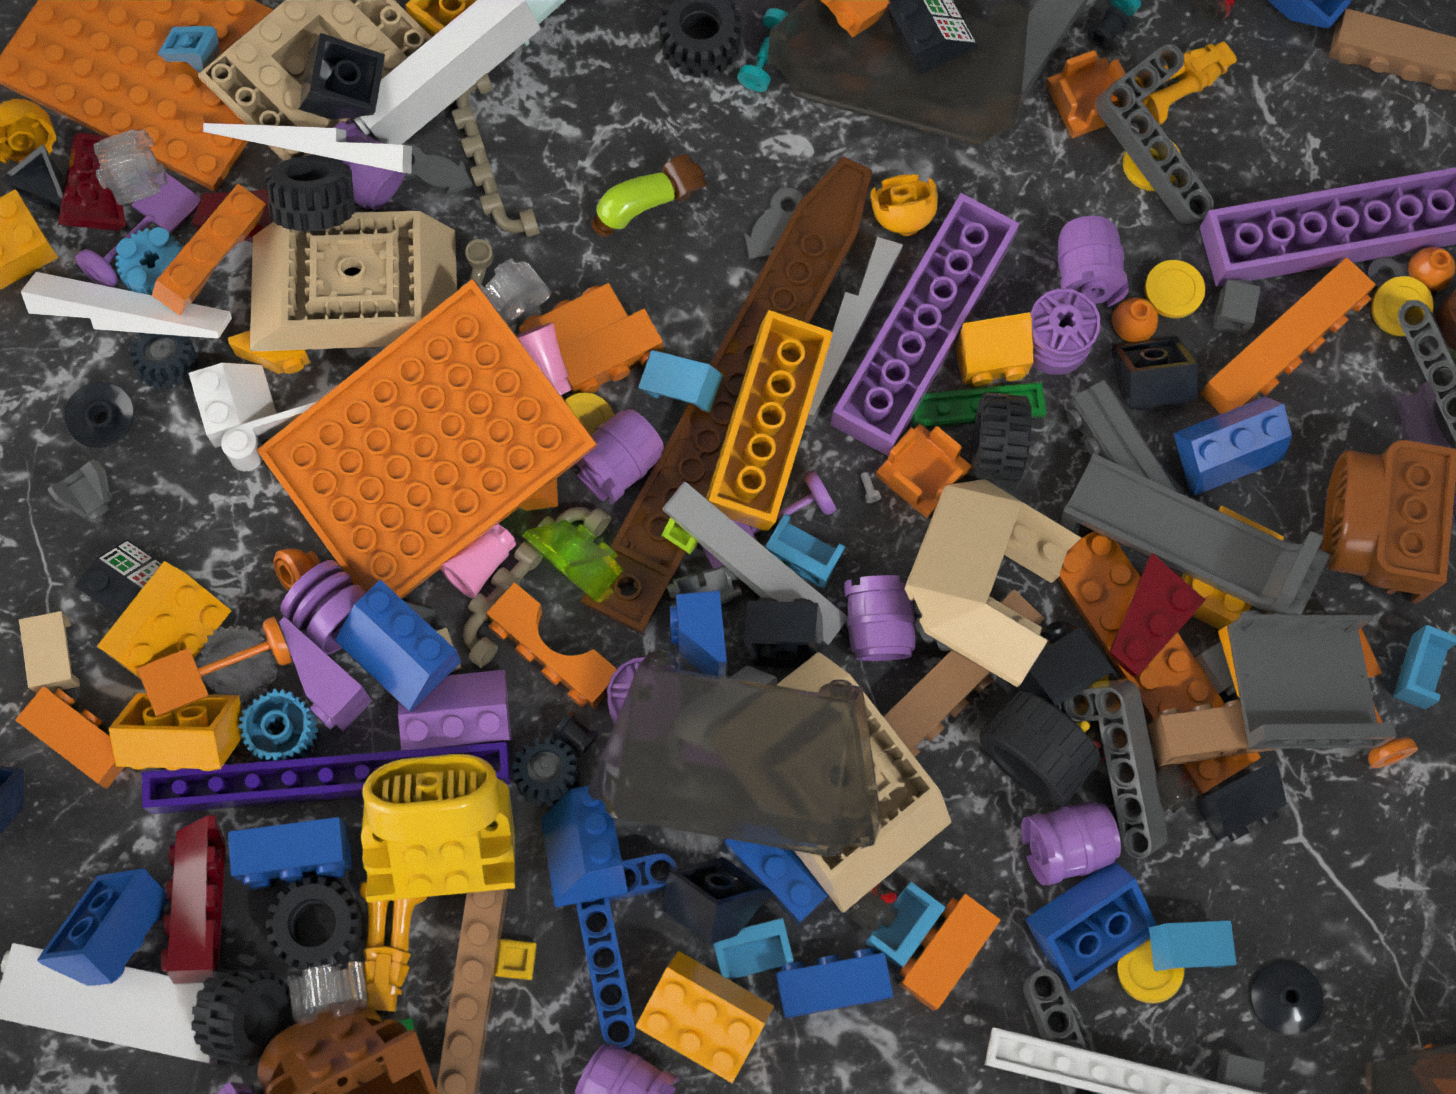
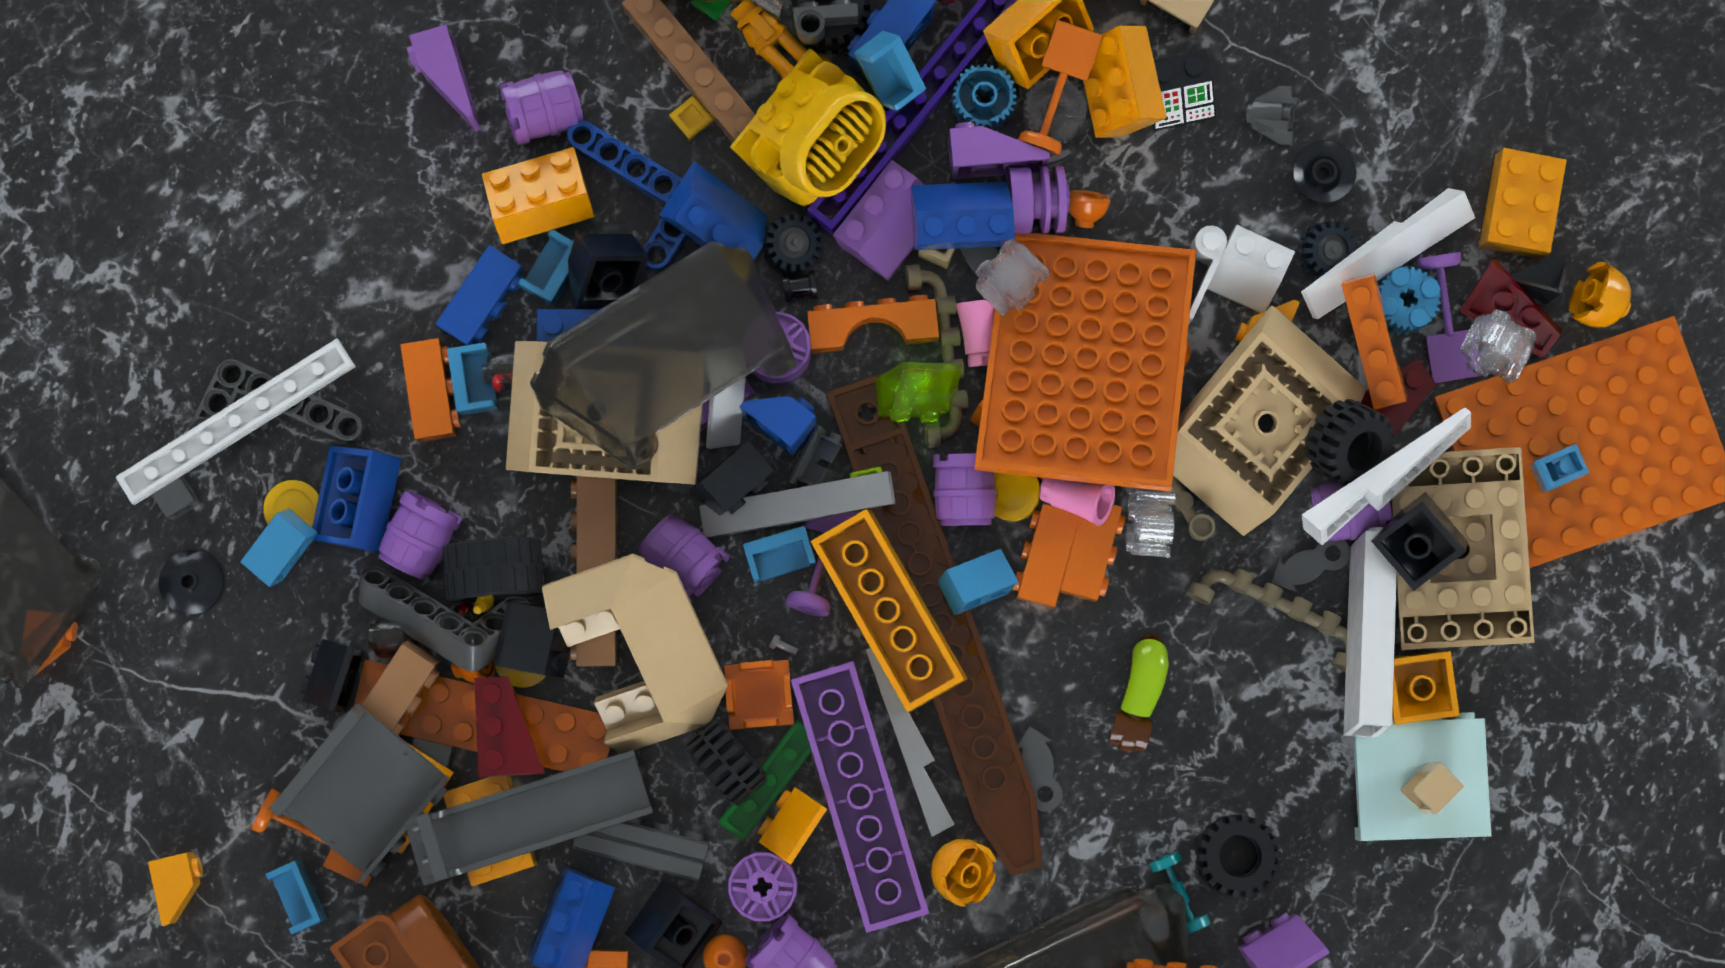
camera: 135 degrees right, 10 degrees up
none -> dark grey plate [793,0,858,45]
none -> dark azure panel [854,31,926,111]
none -> clear brick [975,239,1050,316]

